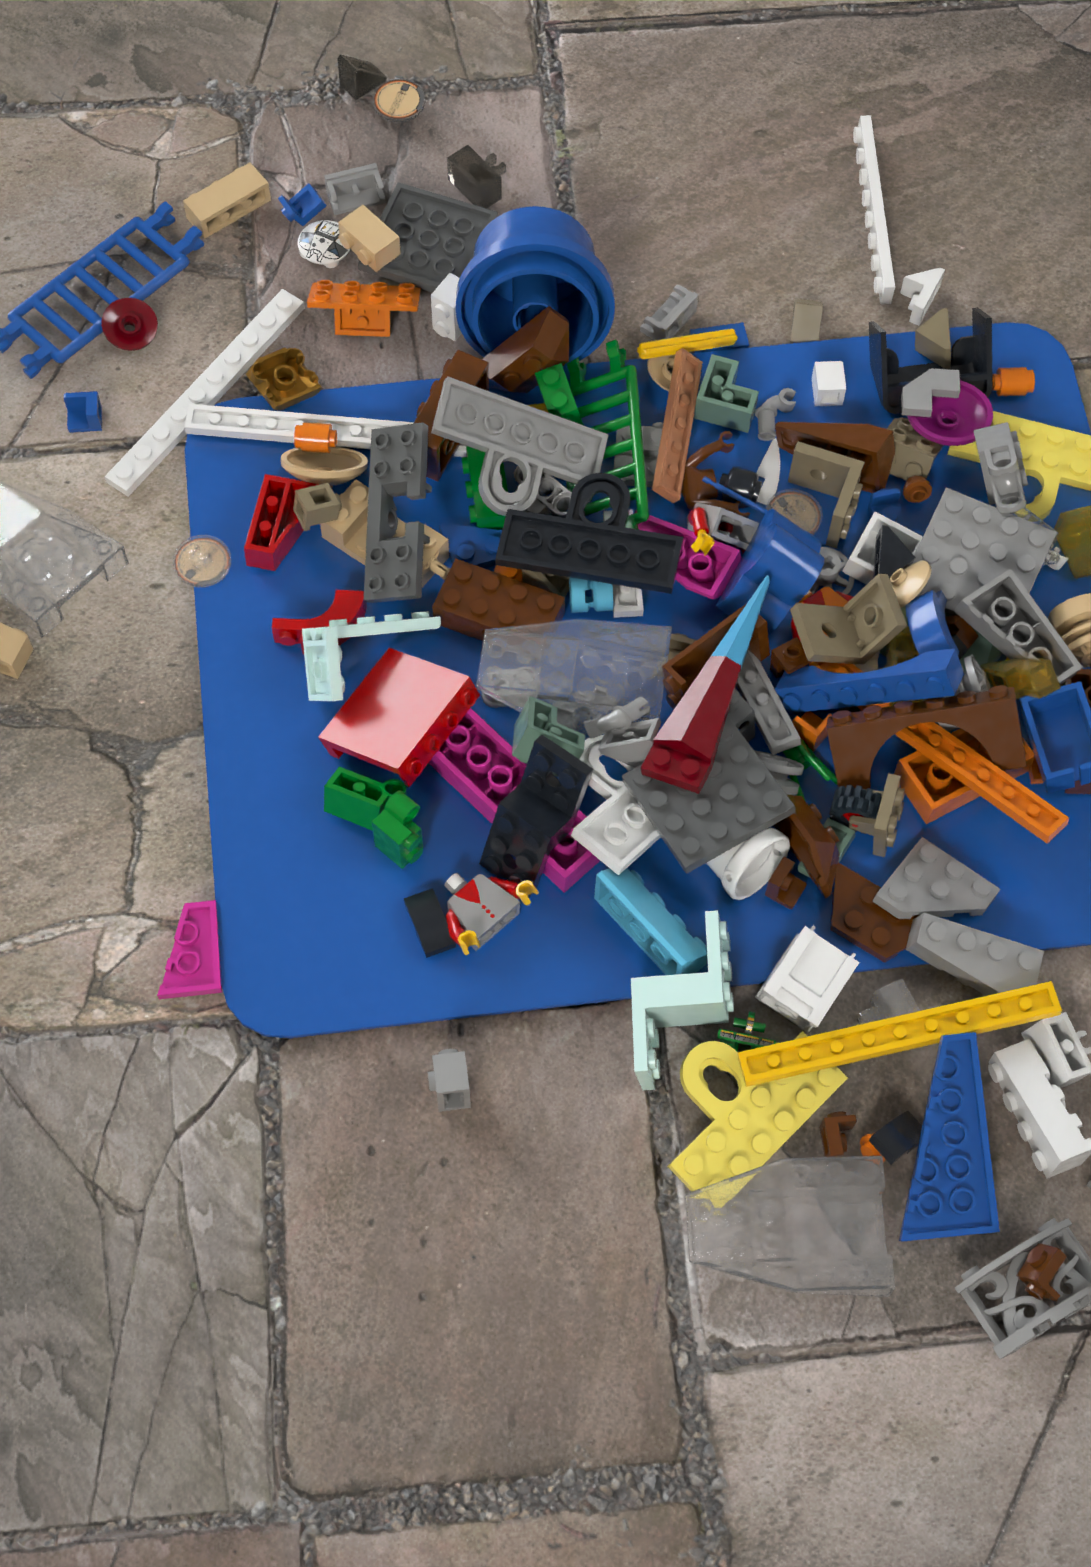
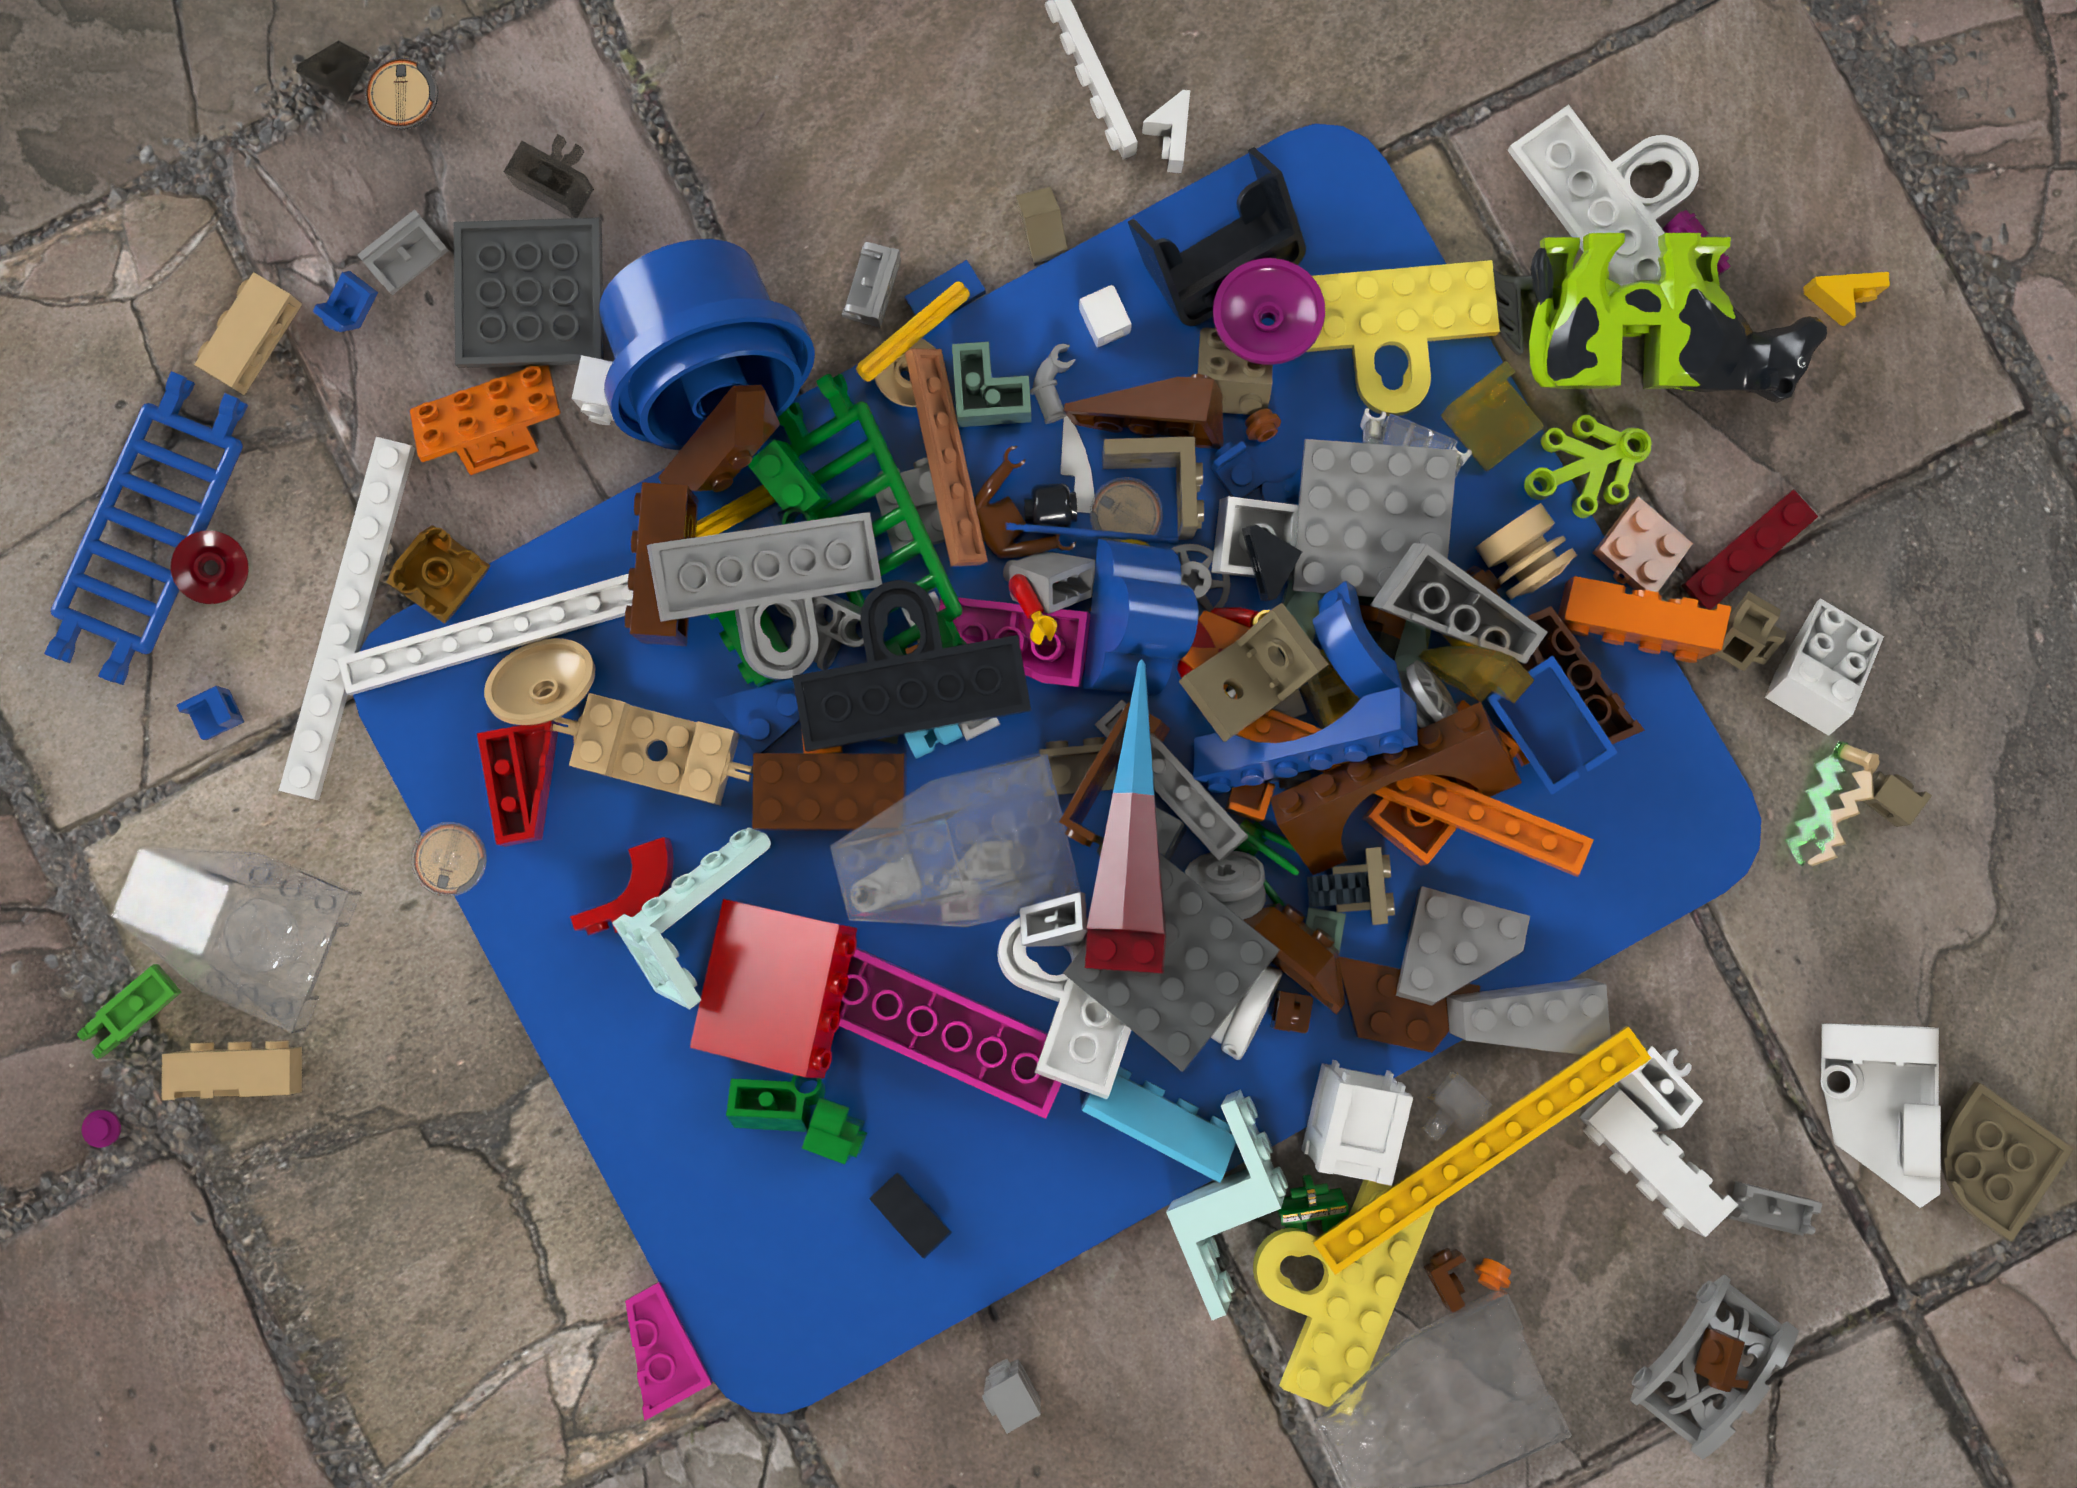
camera: 20 degrees left, 20 degrees up
dark tan brick [293,483,342,531] -> none
orange brick [294,422,337,453] -> none
white dish [298,220,350,268] -> none
tan brick [338,205,401,272] -> none
dark grey plate [364,422,432,603] -> none
torso [444,873,539,955] -> none
black bracket [479,734,594,898] -> none
sand green brick [512,696,585,776] -> none
light grey piece [583,697,650,738] -> none
reddish brown bracket [770,637,812,678] -> none
black slope [869,1111,922,1165] -> none
tan dish [890,561,932,608] -> none
blue wing [899,1032,1000,1242] -> none
light grey tile [901,368,960,417] -> none
dark tan slope [915,308,951,369] -> none
light grey brick [973,422,1028,513] -> none
orange brick [992,367,1035,396] -> none

